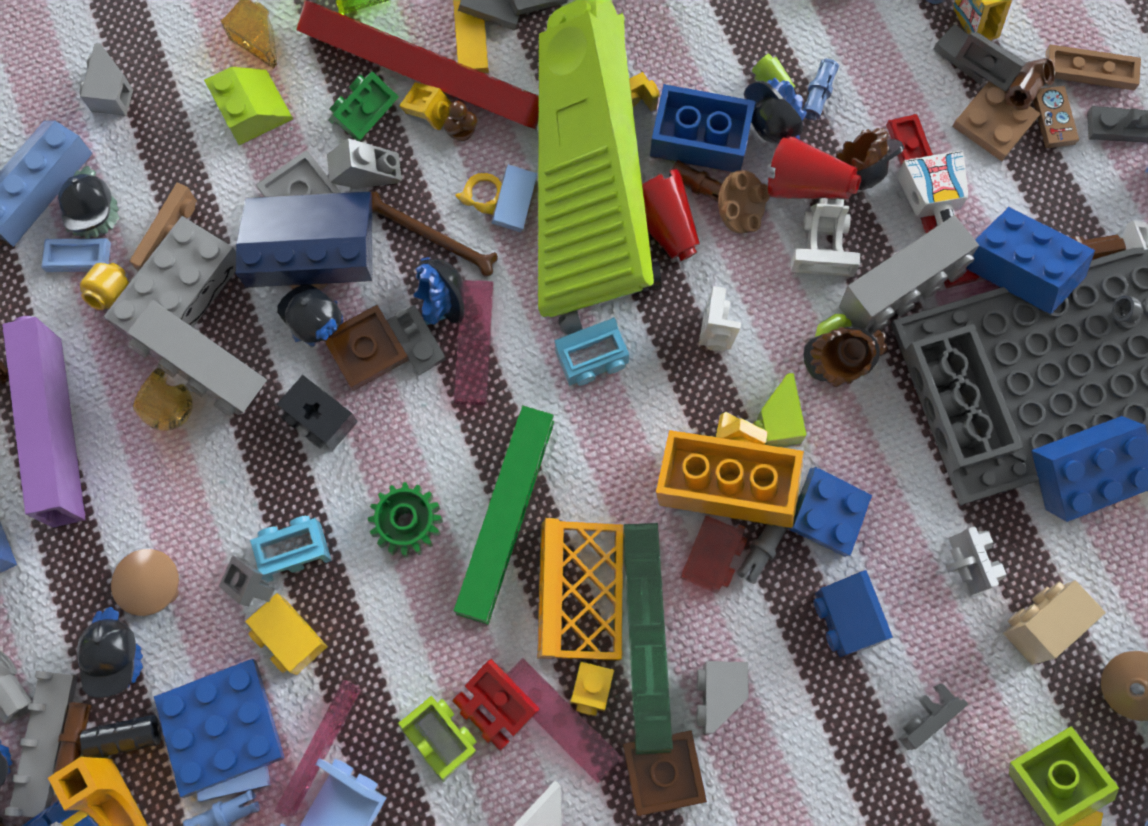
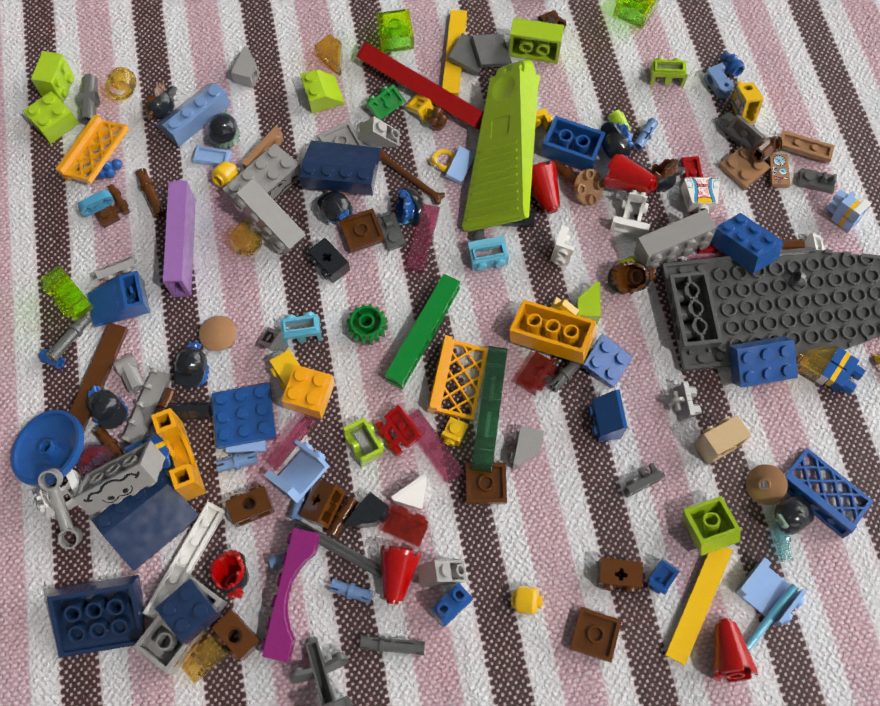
camera: 10 degrees right, 5 degrees down
none -> light orange brick [281,365,335,419]

